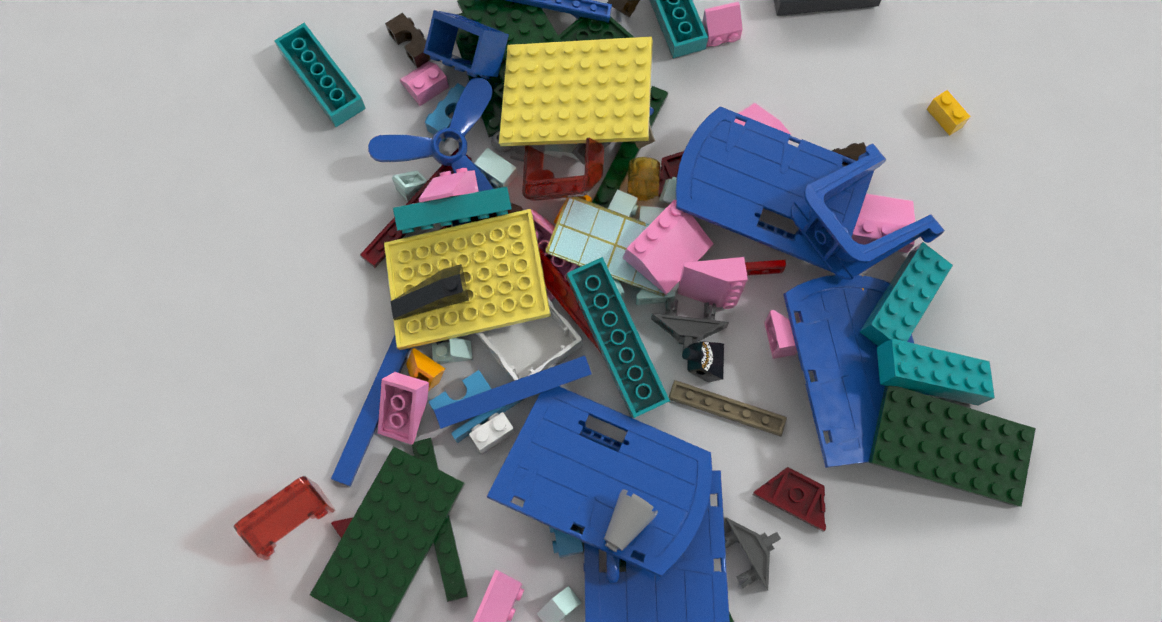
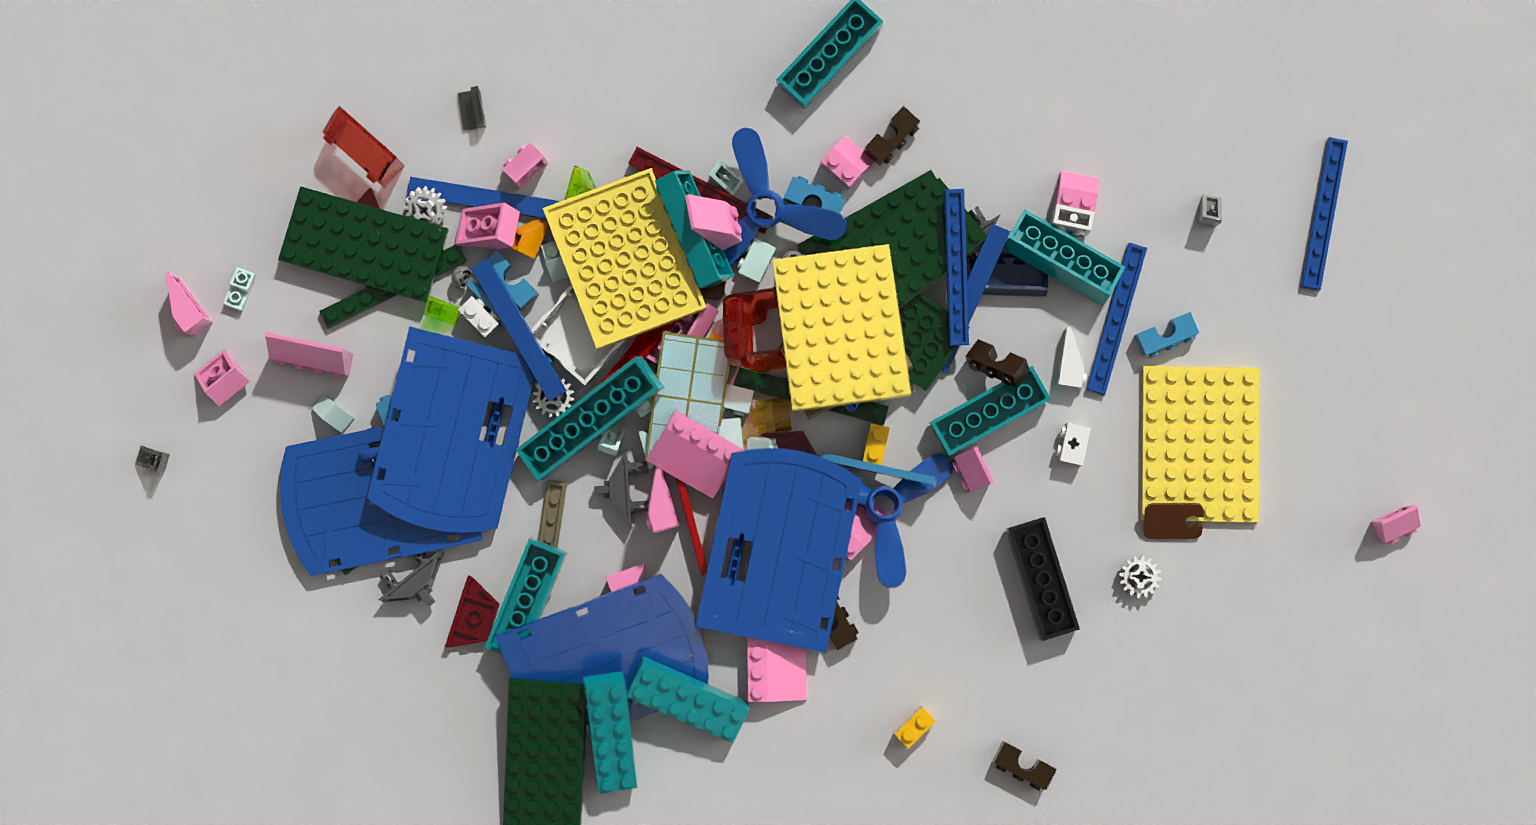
camera: 80 degrees right, 15 degrees up
black wedge [390,264,469,320] -> none
blue hose [424,10,509,79] -> none
light grey cone [604,489,658,552] -> none
black torso [682,341,724,382] -> none
blue piece [791,144,945,280] -> none
none -> white gear [404,186,447,225]
none -> clear neon green slope [424,296,460,326]
none -> light grey plate [451,266,472,289]
none -> clear smoke panel [458,86,486,131]
none -> teal brick [484,538,567,655]
none -> bright pink slope [502,143,548,189]
none -> white gear [533,378,575,418]
none -> clear neon green slope [565,165,596,200]
none -> light aqua slope [597,423,628,456]
none -> dark azure tile [821,452,937,487]
none -> blue piece [846,453,953,588]
none -> yellow brick [862,423,890,465]
none -> dark brown arch [992,741,1057,791]

